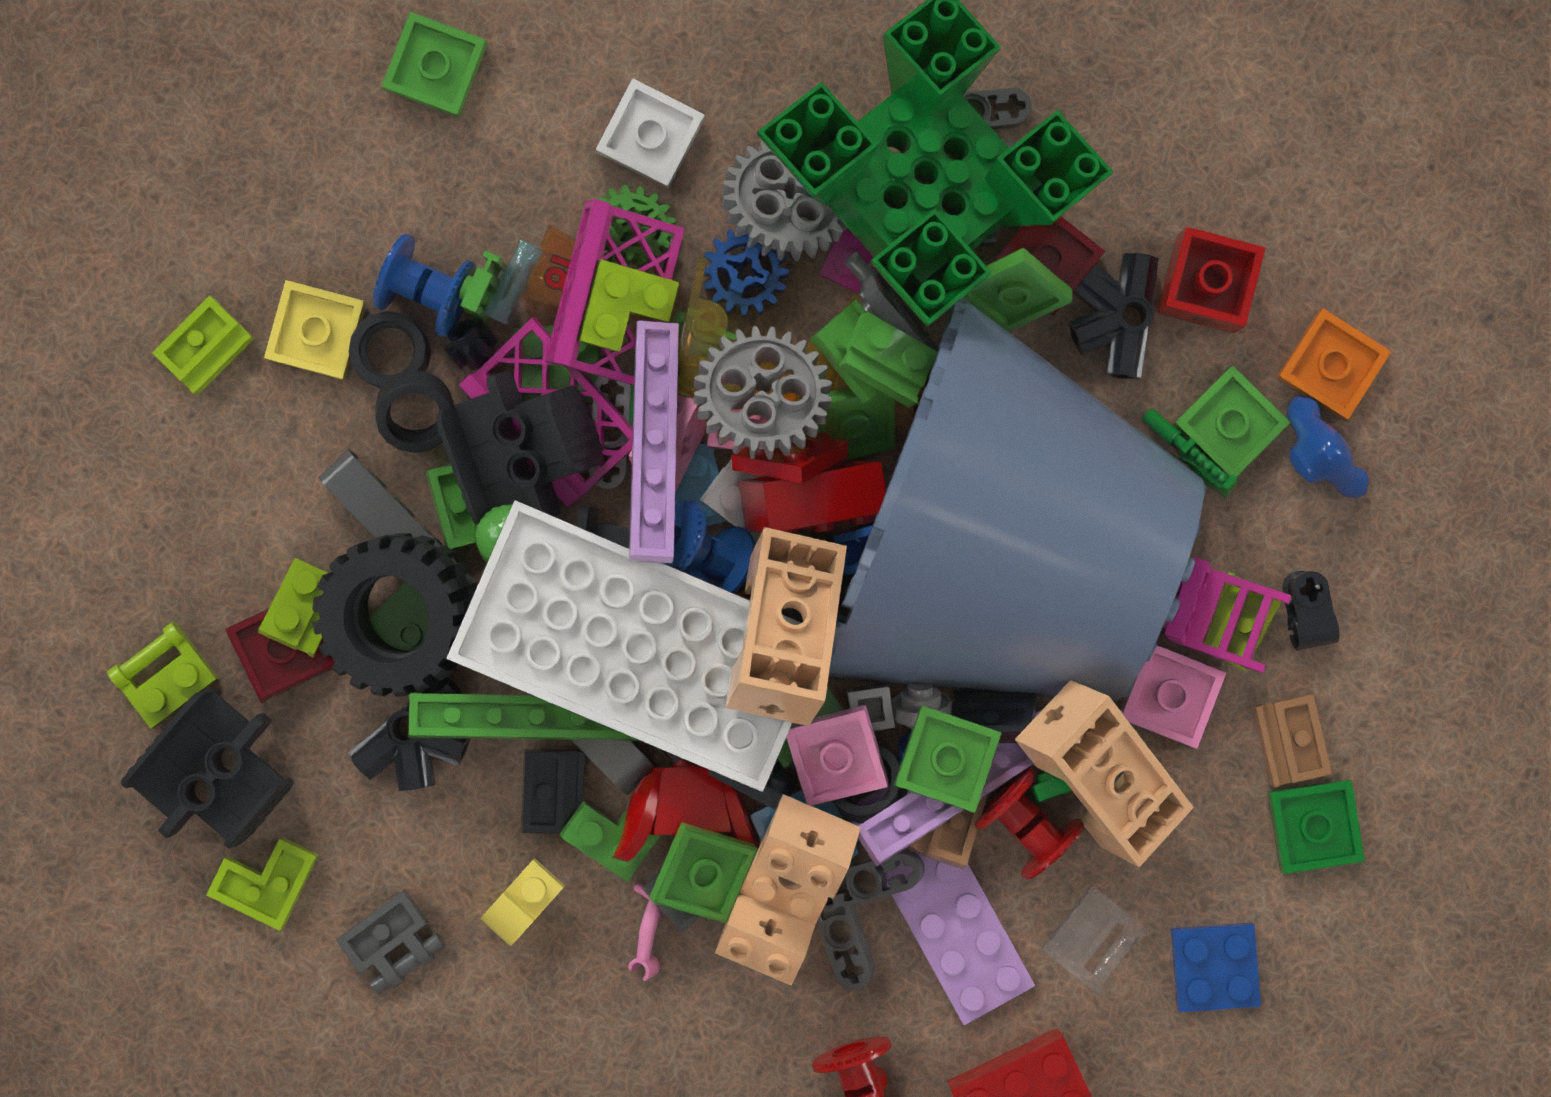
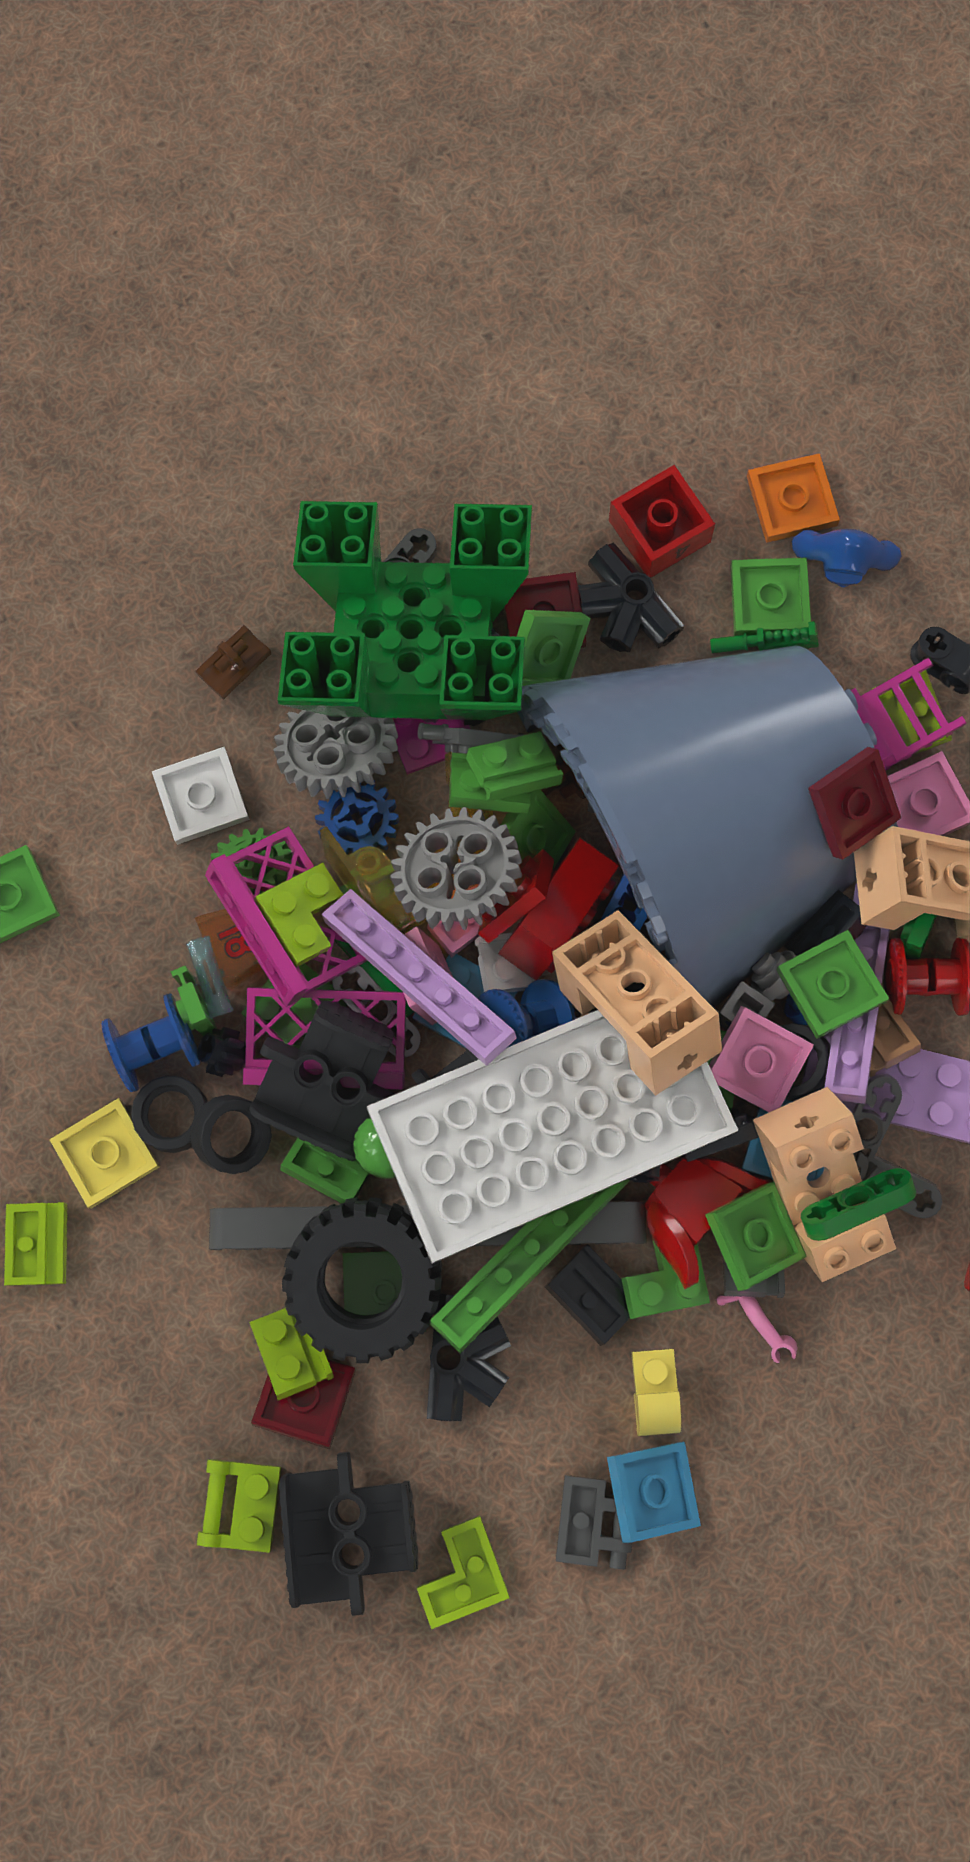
camera: 40 degrees left, 10 degrees down
none -> reddish brown hips [195,625,272,700]
none -> dark azure plate [607,1442,701,1543]
none -> green beam [801,1168,916,1241]
none -> dark red plate [808,747,902,860]

